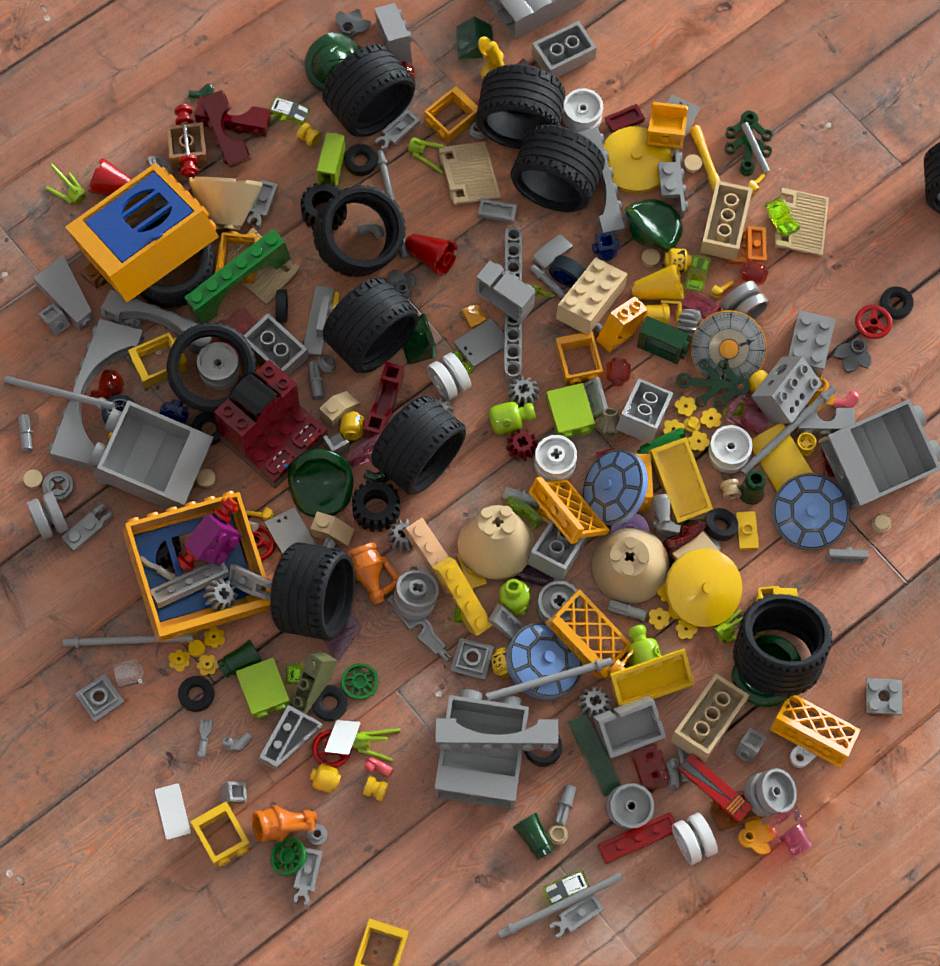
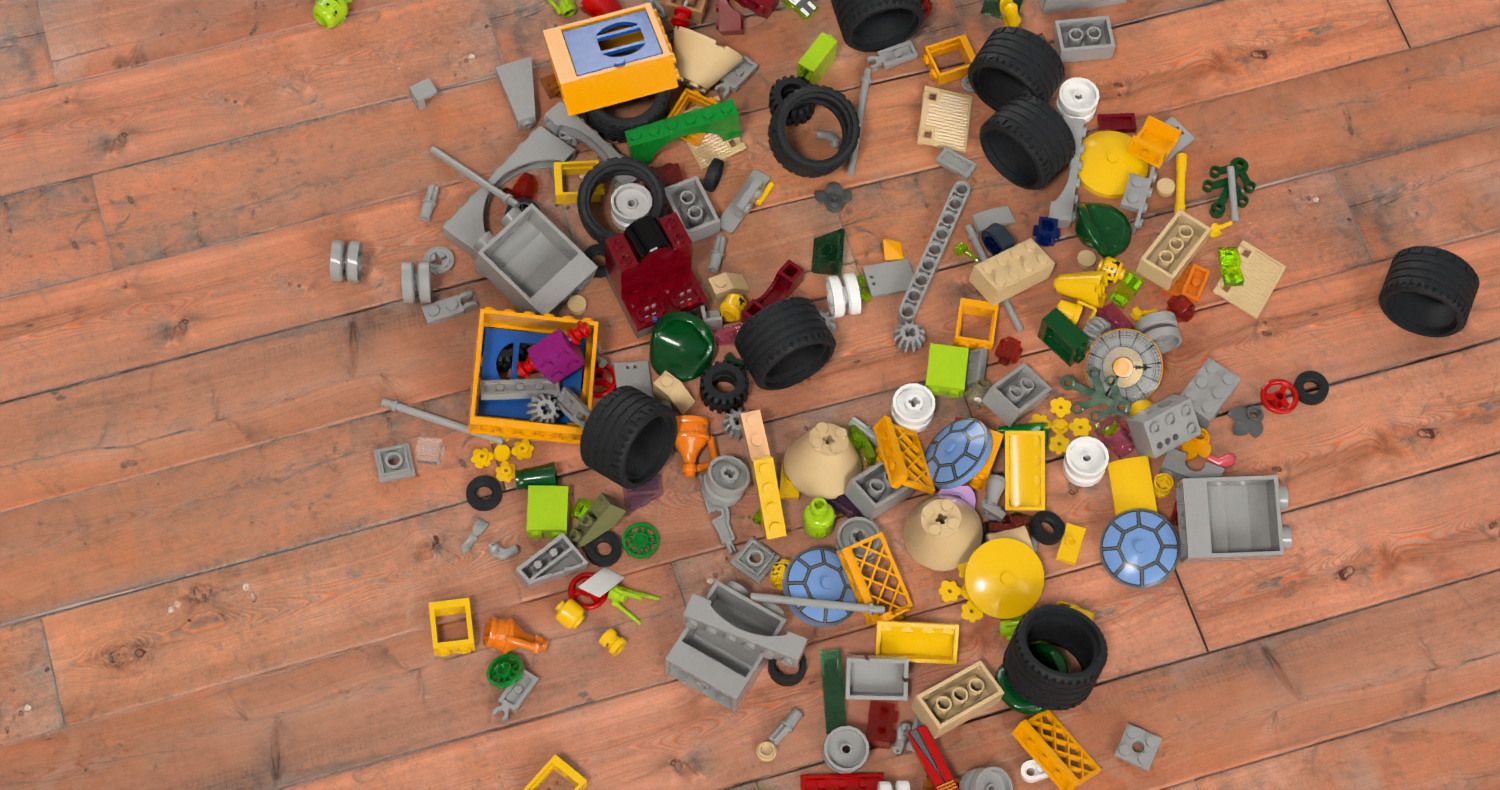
camera: 20 degrees right, 5 degrees down
tan piece [23,469,43,490] -> none
light grey bracket [38,303,70,336] -> none
light grey piece [140,556,176,581] -> none
white sticker [155,783,191,840] -> none
clear blue brick [159,399,189,424] -> none
light grey slope [221,781,247,804] -> none
yellow hand [246,507,274,521] -> none
yellow wheel [297,123,322,148] -> none
light grey plate [307,824,328,845] -> none
light grey plate [318,355,336,372] -> none
black tyre [323,277,418,373] -> none
black tyre [344,144,377,176] -> none
coral arm [364,757,393,777] -> none
red cone [405,233,458,276] -> none
lime plant [409,137,446,174] -> none
light grey piece [476,261,536,324] -> none
lime piece [488,401,536,435] -> none
light grey plate [488,604,525,640] -> none
dark red gear [506,429,538,462] -> none
dark green plant [513,812,554,860] -> none
light grey gear [578,686,612,719] -> none
light orange window [596,297,648,352] -> none
light grey axle [608,600,647,622] -> none
lime piece [627,624,661,666] -> none
tan wheel [720,479,742,500] -> none
light grey bracket [734,728,767,764] -> none
dark green plant [738,470,766,505] -> none
light grey bar [740,385,837,475] -> none
light grey plate [826,547,868,564] -> none
tan piece [871,513,891,534] -> none

